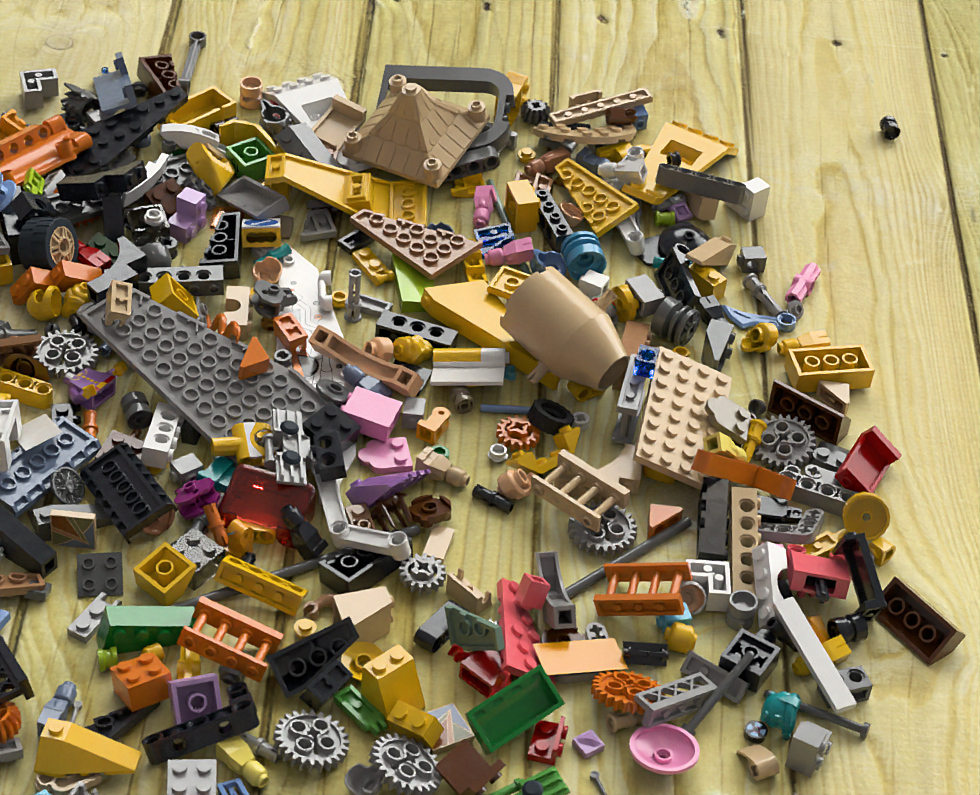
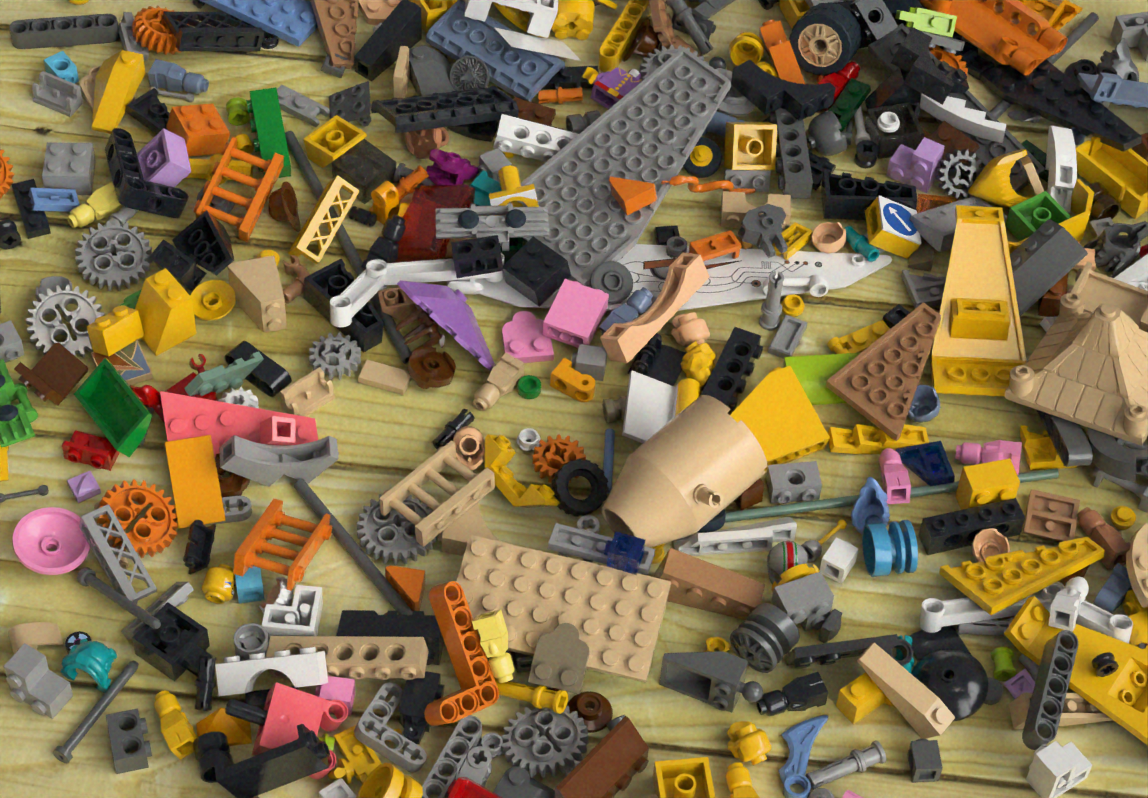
camera: 95 degrees right, 10 degrees up
tan hinge [105,279,132,327] -> none
yellow plate [487,265,531,299] -> none
white tile [772,597,857,714] -> none
none -> reddish brown piece [268,181,301,232]

